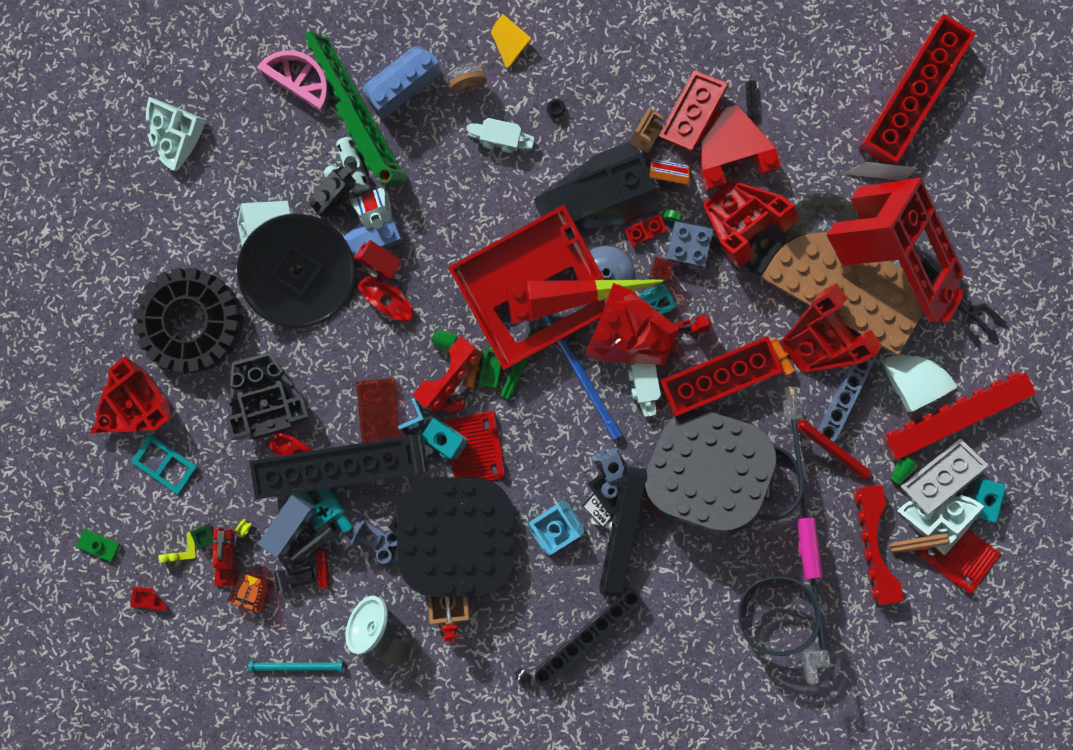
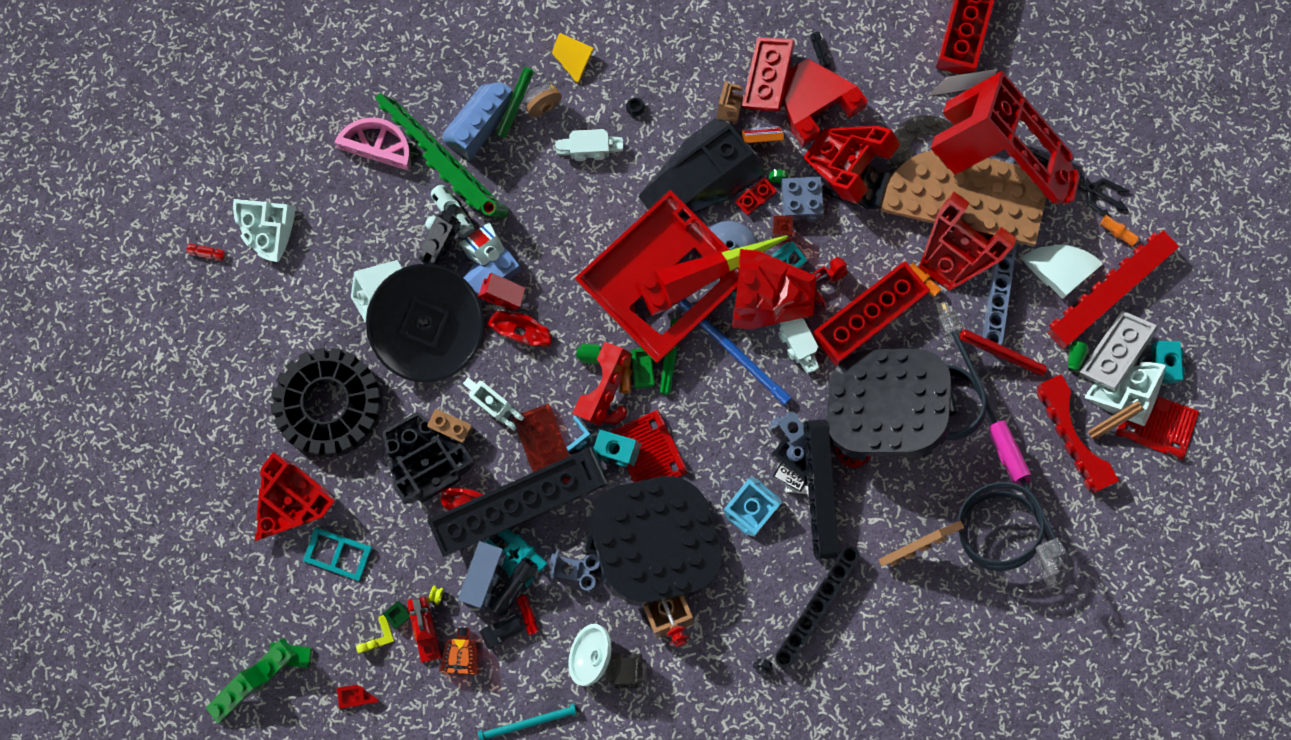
camera: 20 degrees left, 10 degrees down
none -> red axle [186,243,225,261]
none -> green bracket [206,638,296,724]
none -> medium nougat bracket [427,408,474,443]
none -> light aqua hinge [463,378,525,431]
none -> green axle [496,67,534,138]
none -> medium nougat wing [878,521,964,567]
none -> orange pin [1100,215,1139,246]

